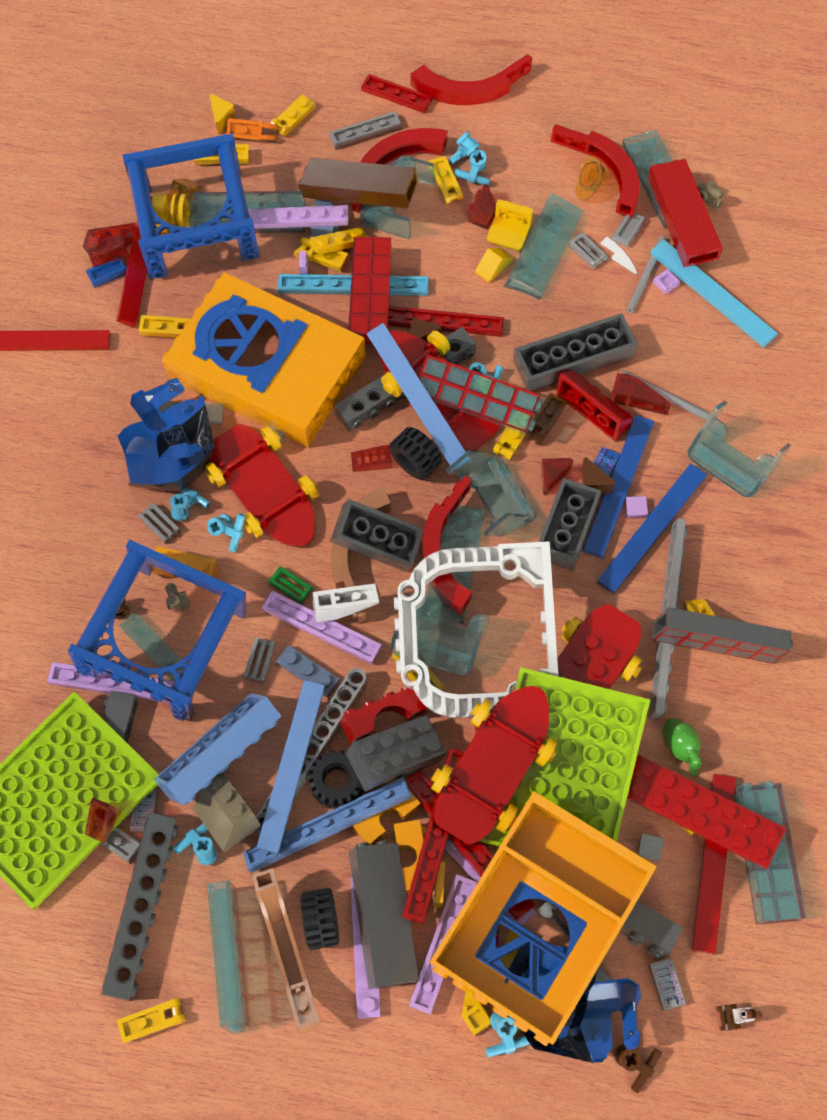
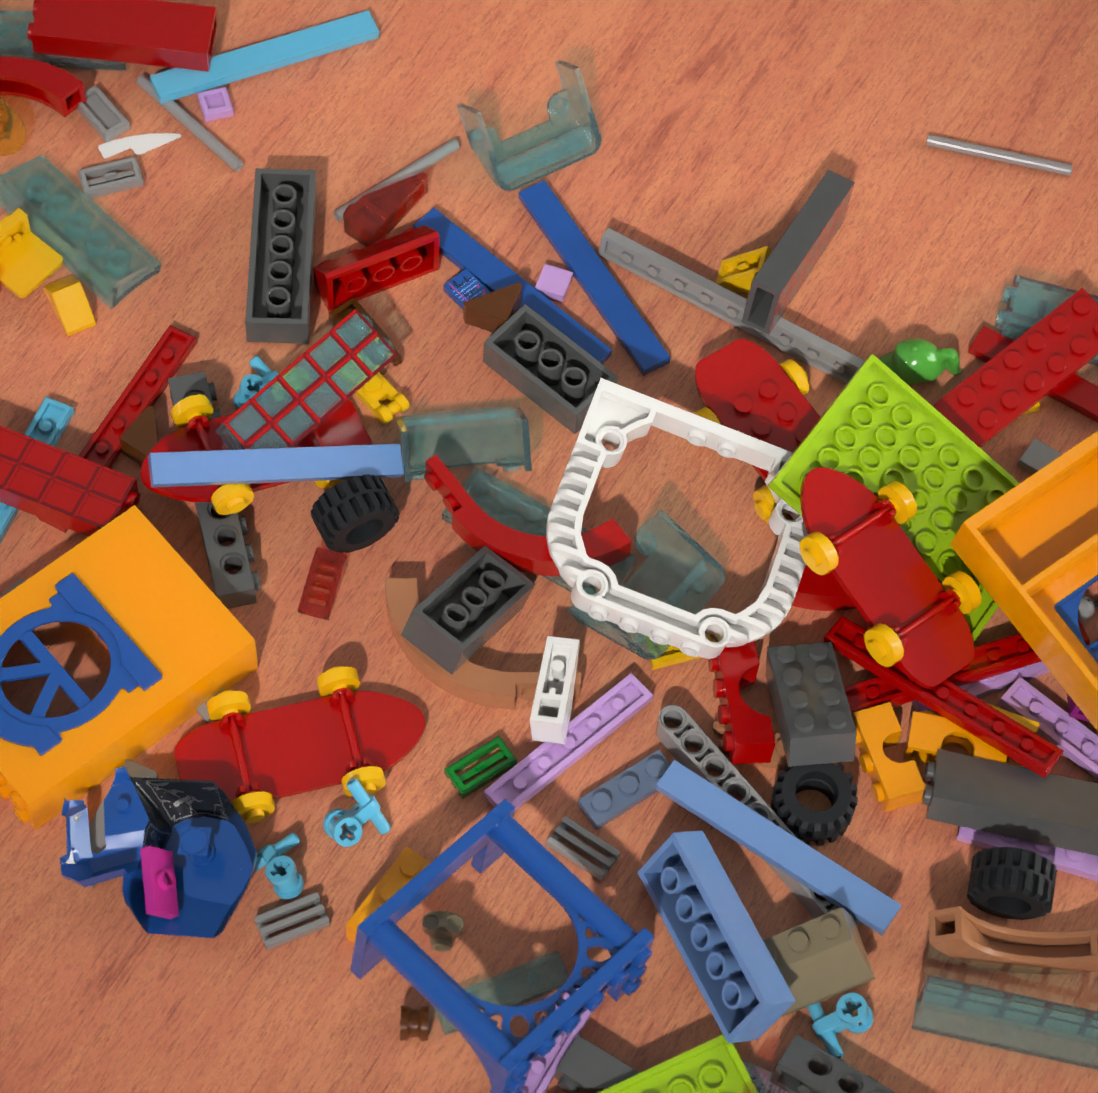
camera: 75 degrees left, 5 degrees down
medium blue tile [243,777,412,873] -> none
clear red slope [541,458,573,495] -> none
none -> dark pink plate [140,846,179,919]

